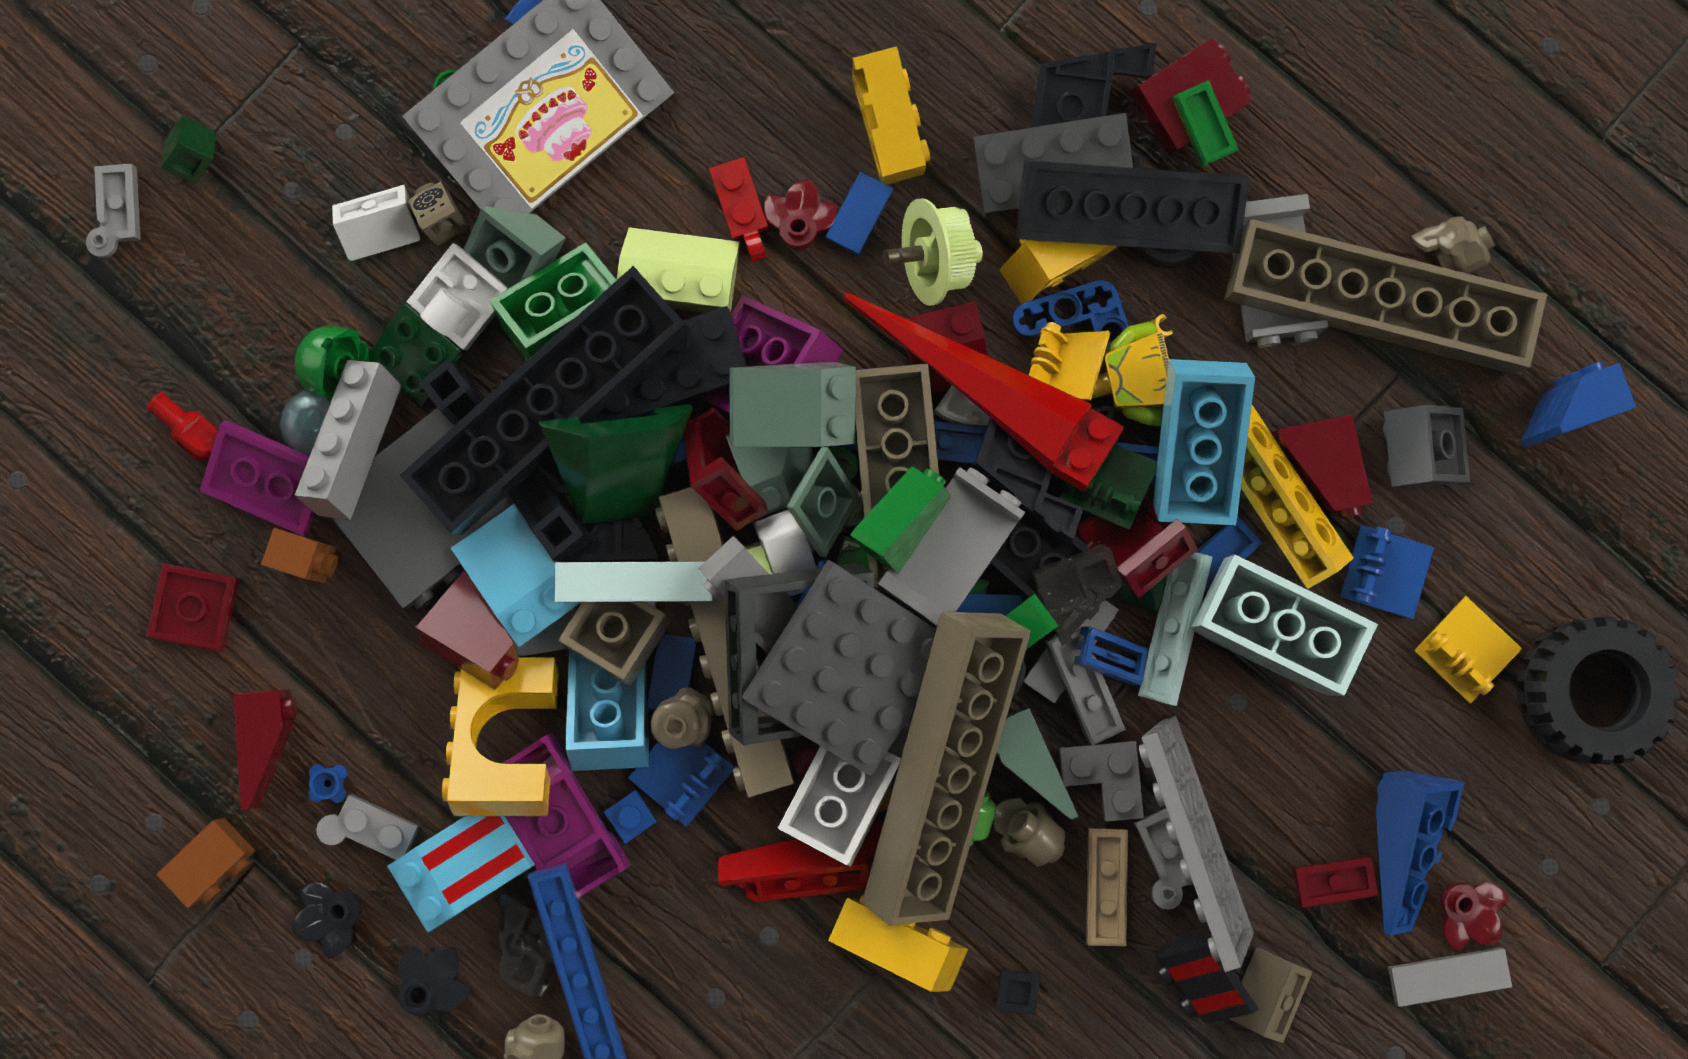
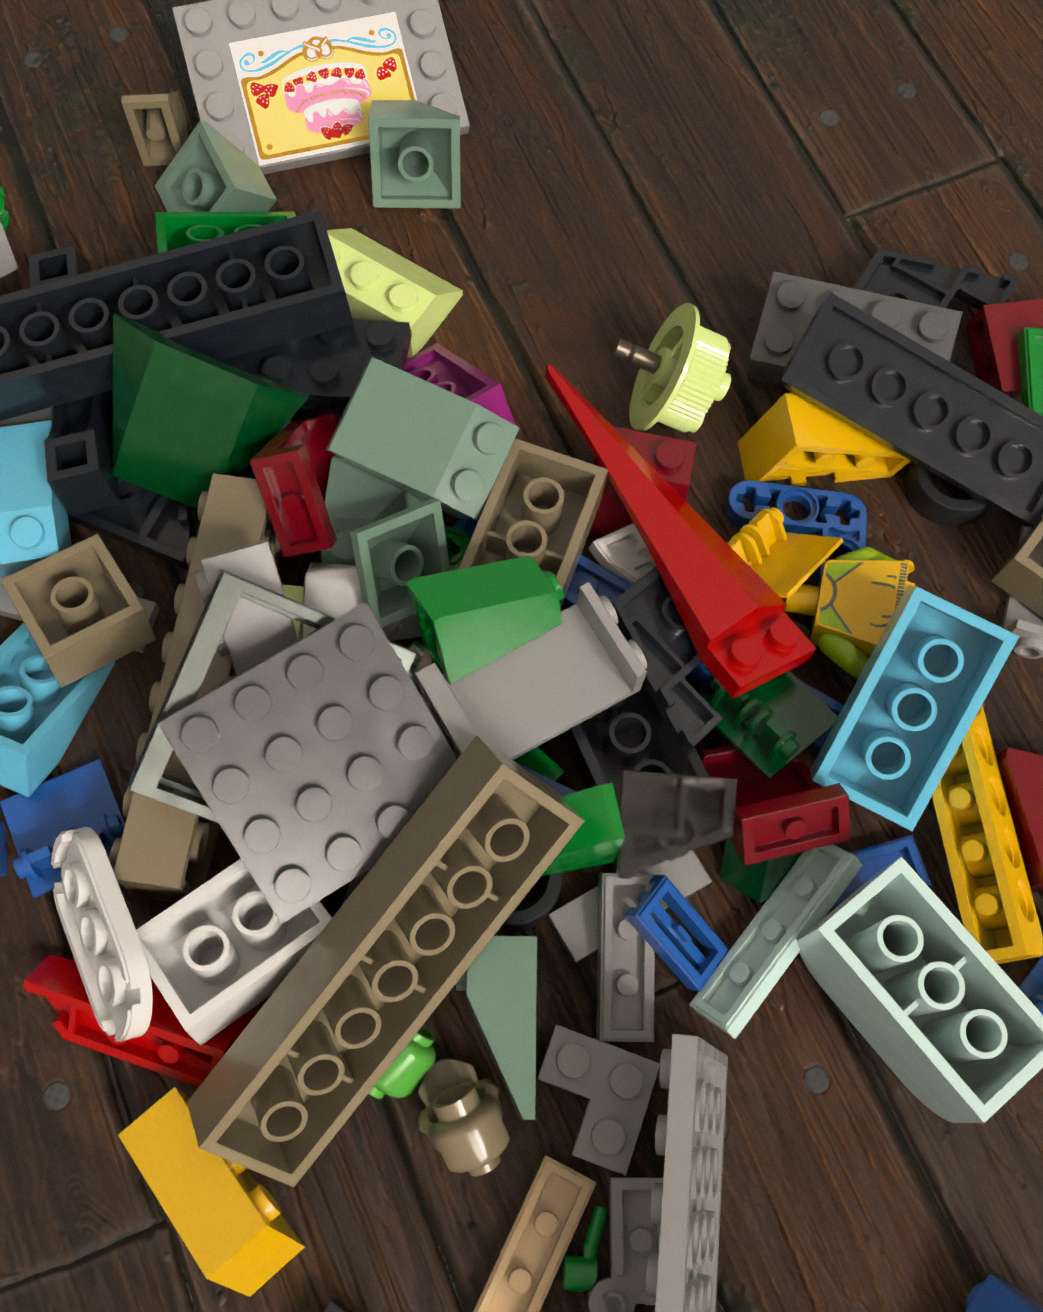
camera: 20 degrees right, 15 degrees down
white panel [332,185,420,261] -> none
dark green hinge [369,302,464,407] -> none
white plate [406,243,509,350] -> none
light aqua tile [555,562,713,602] -> none
blue tile [647,634,697,710] -> none
dark tan head [651,688,715,749] -> none
red plate [709,157,768,262] -> none
dark red plate [764,180,838,250] -> none
blue tile [826,172,893,256] -> none
yellow wedge [852,46,931,185] -> none
none -> white tile [51,827,153,1042]
none -> sand green slope [369,100,461,208]
none -> green hand [562,1206,608,1292]

